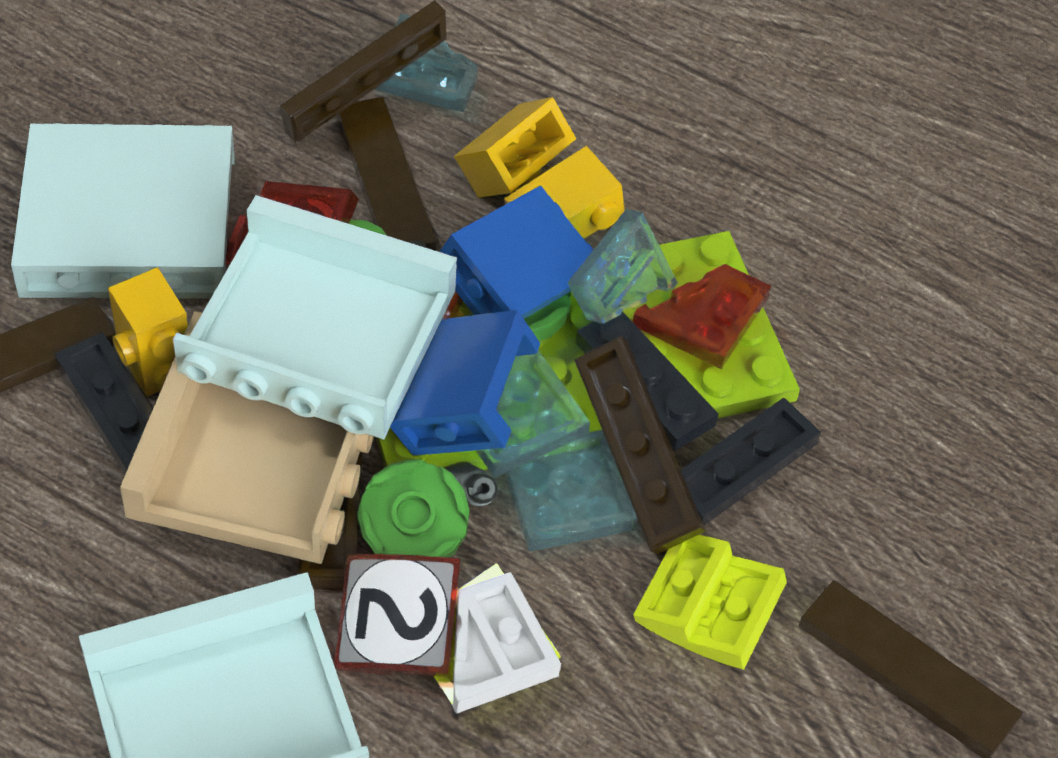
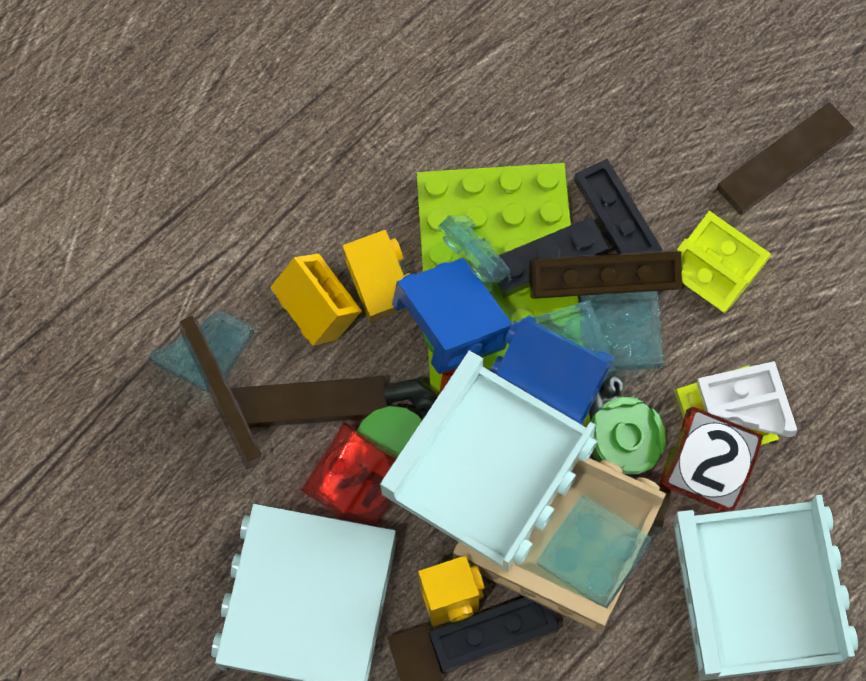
camera: 70 degrees left, 15 degrees up
clear red wing [633,264,771,370] -> none
none -> clear light blue plate [536,495,652,609]

